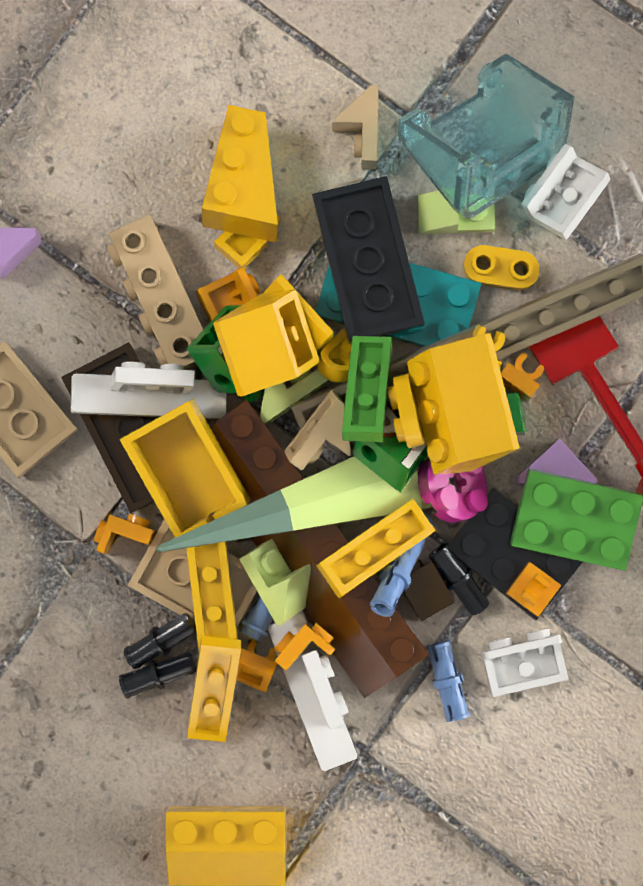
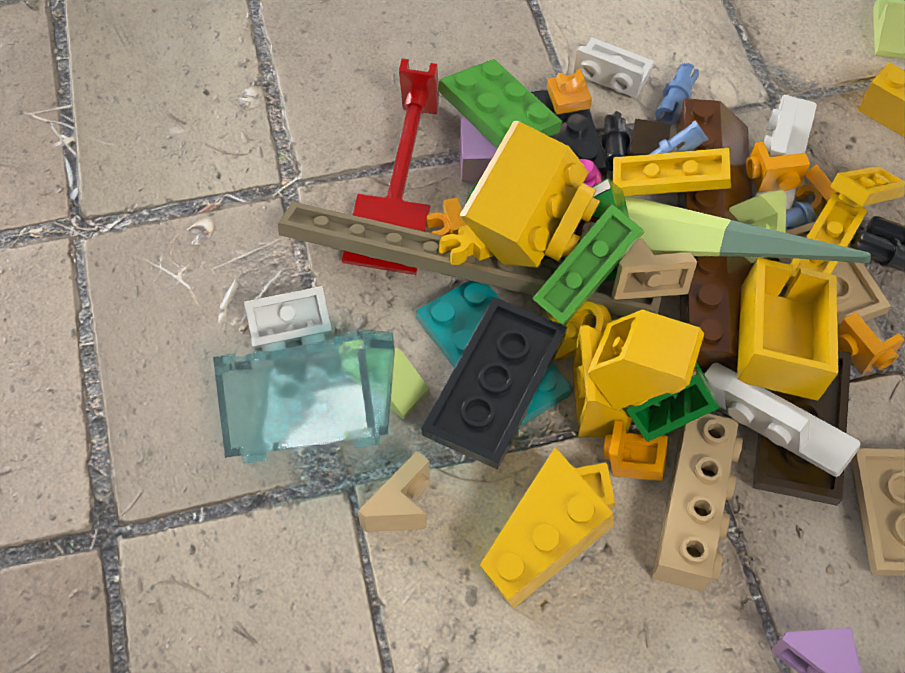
camera: 145 degrees left, 25 degrees down
yellow plate [463,245,540,291] -> none

